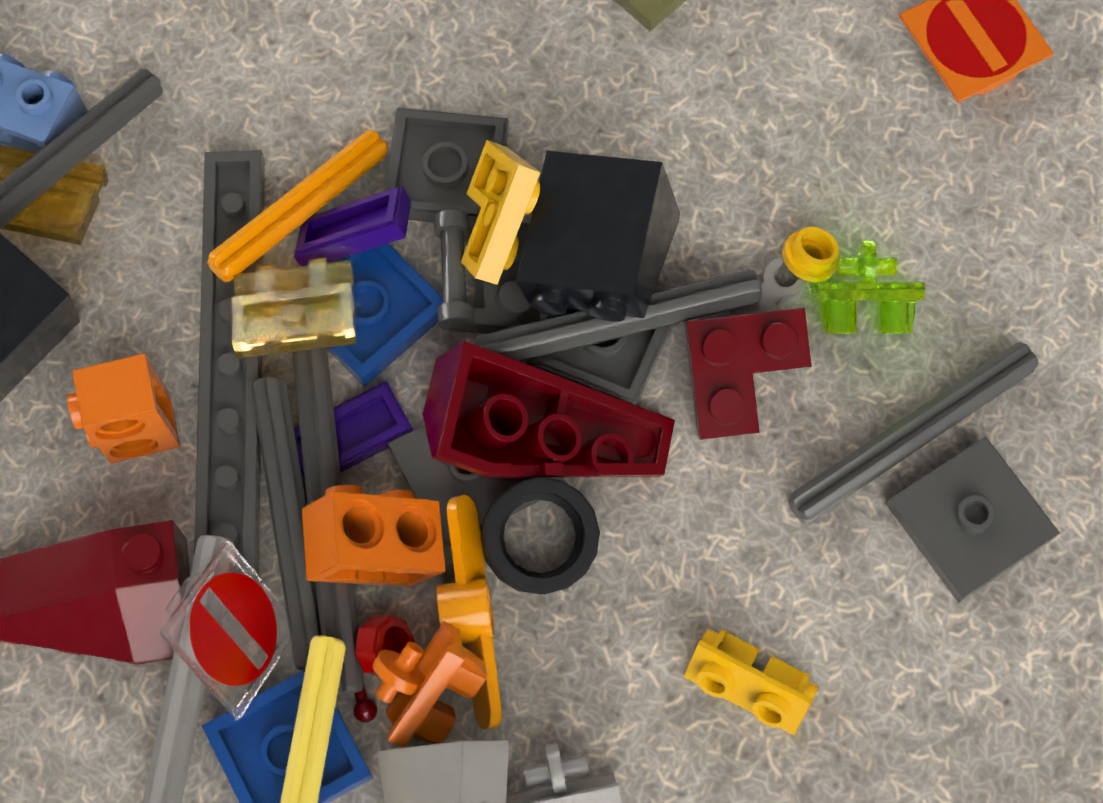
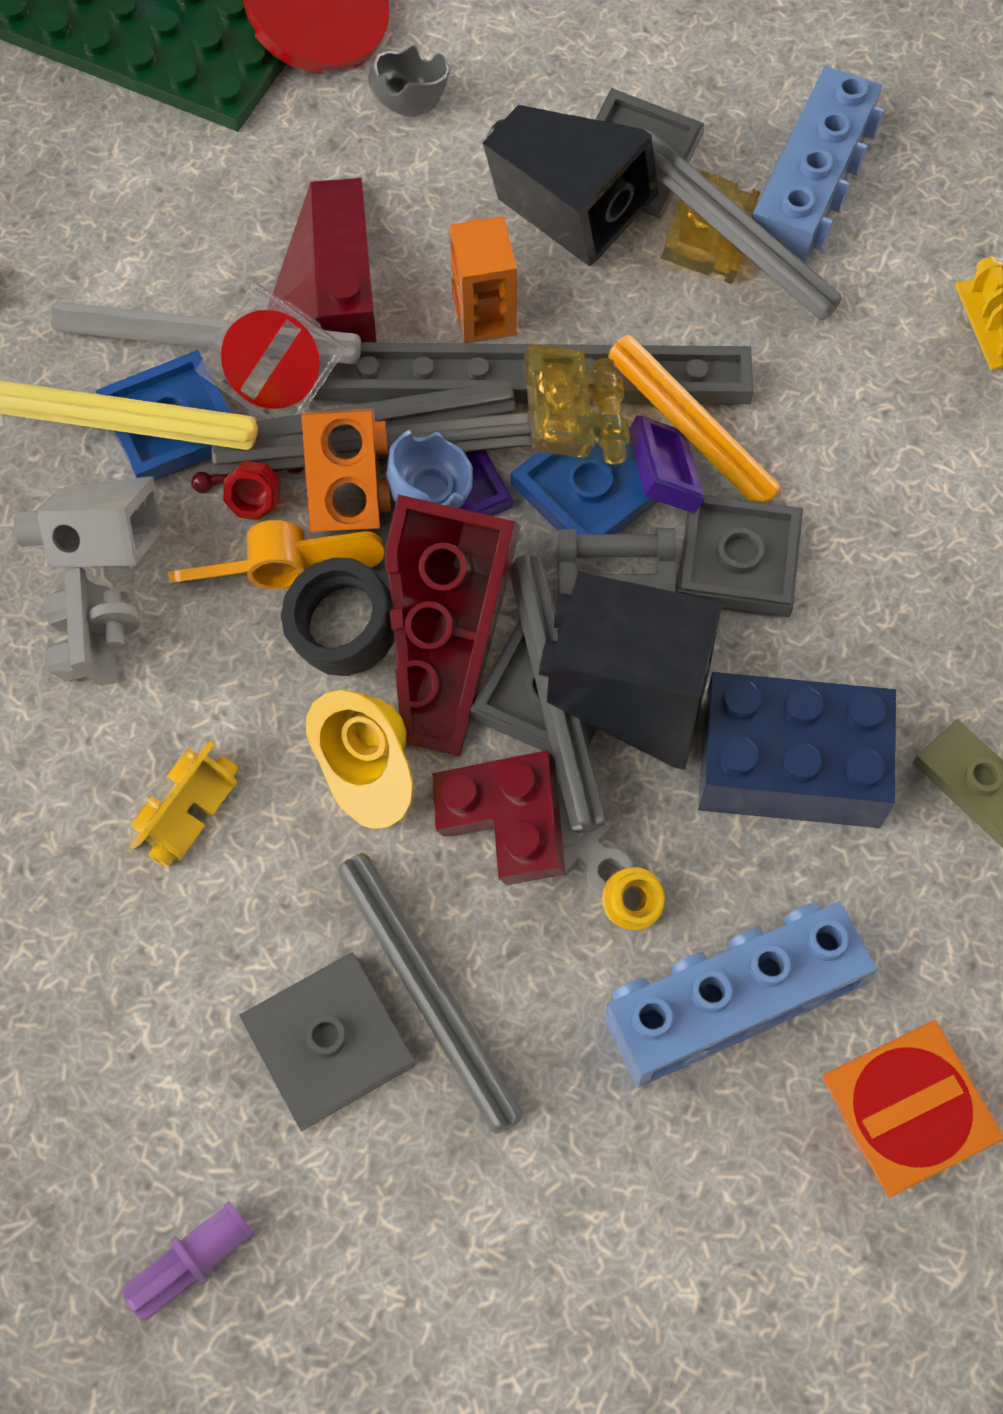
camera: 90 degrees right, 5 degrees down
orange hips [372,622,487,748] -> none
yellow plate [461,140,541,285] -> none
clear neon green hips [811,241,925,334] -> none
none -> yellow piece [306,689,414,829]
none -> medium blue hair [386,430,473,508]
none -> medium blue brick [604,901,877,1088]
none -> dark blue brick [698,672,896,828]

